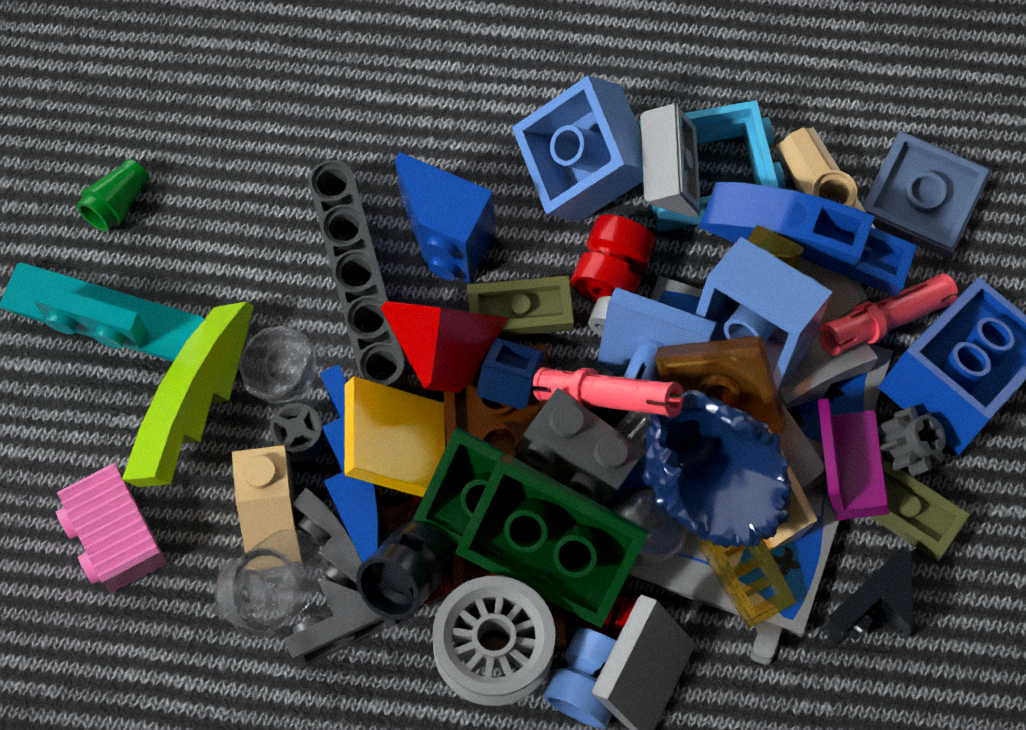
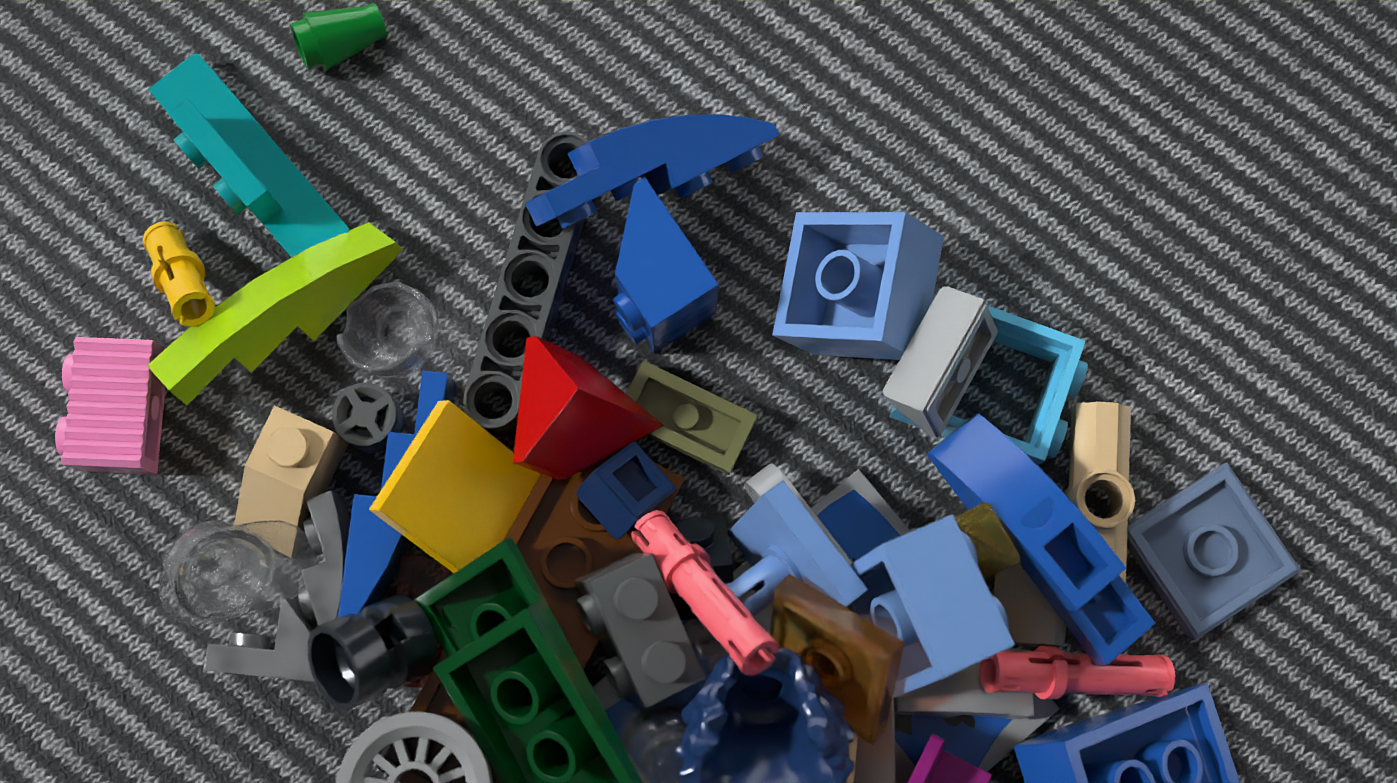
camera: 25 degrees right, 10 degrees up
red wheel [571,214,657,303] -> none
none -> yellow pin [143,221,215,327]
none -> blue slope [525,114,780,229]

